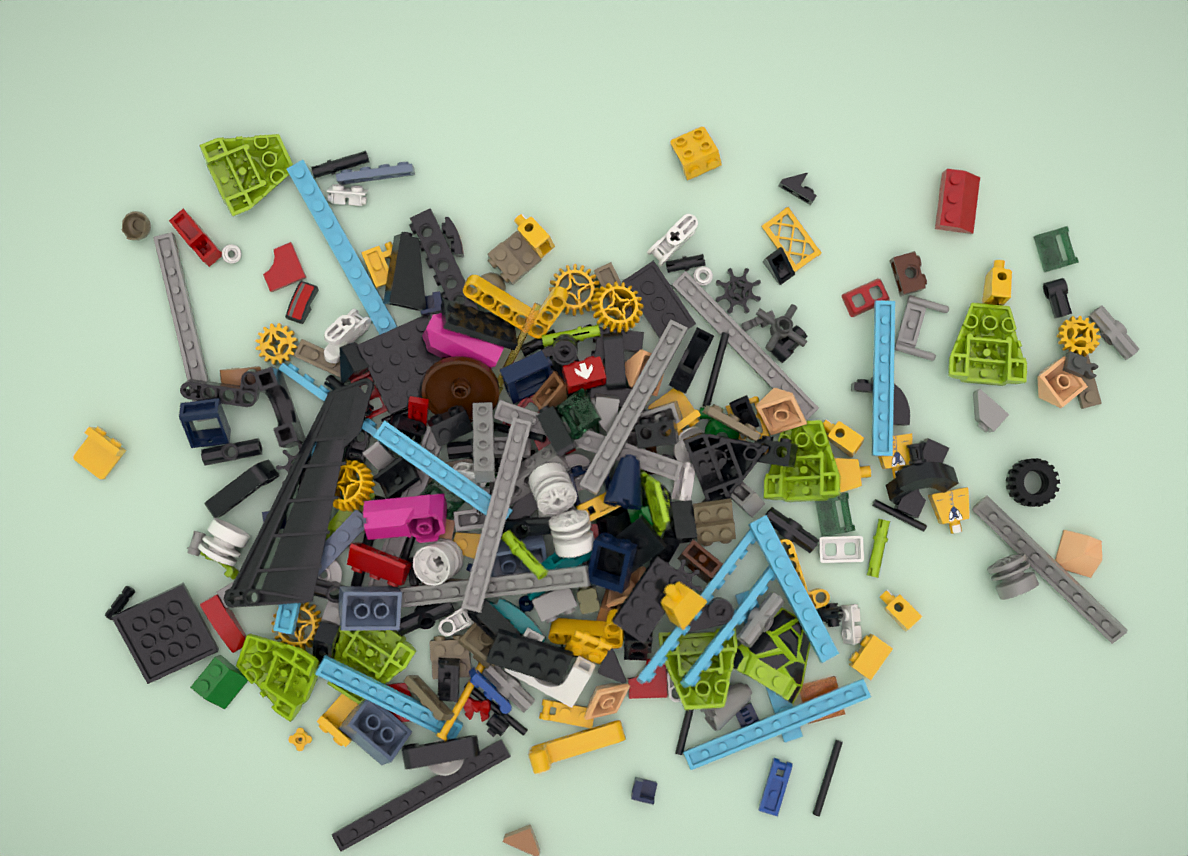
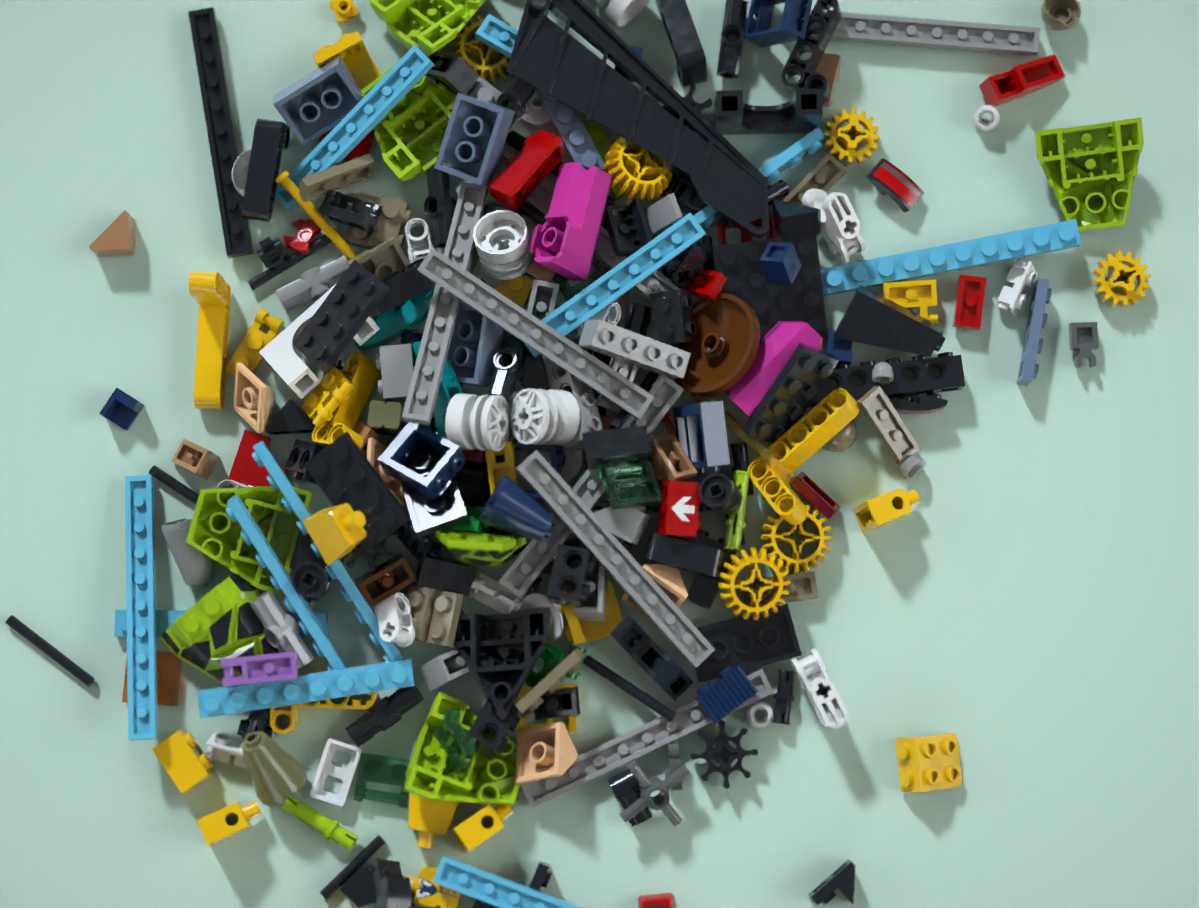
camera: 110 degrees right, 5 degrees down
red tile [263,242,307,292] -> none
black pin [311,150,370,178] -> none
blue plate [469,667,512,714] -> none
dark tan plate [487,231,542,285] -> none
lime pin [501,530,548,580] -> none
dark blue tile [736,702,759,727] -> none
blue plate [758,758,793,817] -> none
yellow window [761,207,822,272] -> none
black slope [763,247,795,285] -> none
none -> medium nougat slope [172,439,220,480]
none -> medium lavender plate [220,651,299,686]
none -> olive cone [242,731,307,806]
none -> white piece [375,592,415,647]
none -> clear green plate [436,708,476,772]
none -> dark blue brick [695,665,758,724]
none -> dark blue panel [760,242,801,284]
none -> dark red tile [790,472,840,519]
none -> plate [857,386,920,465]
none -> light grey hinge [872,362,893,383]
none -> light grey plate [899,455,924,479]
none -> red plate [953,274,986,330]
none -> dark grey plate [1069,322,1099,368]
none -> yellow gear [1092,250,1151,308]

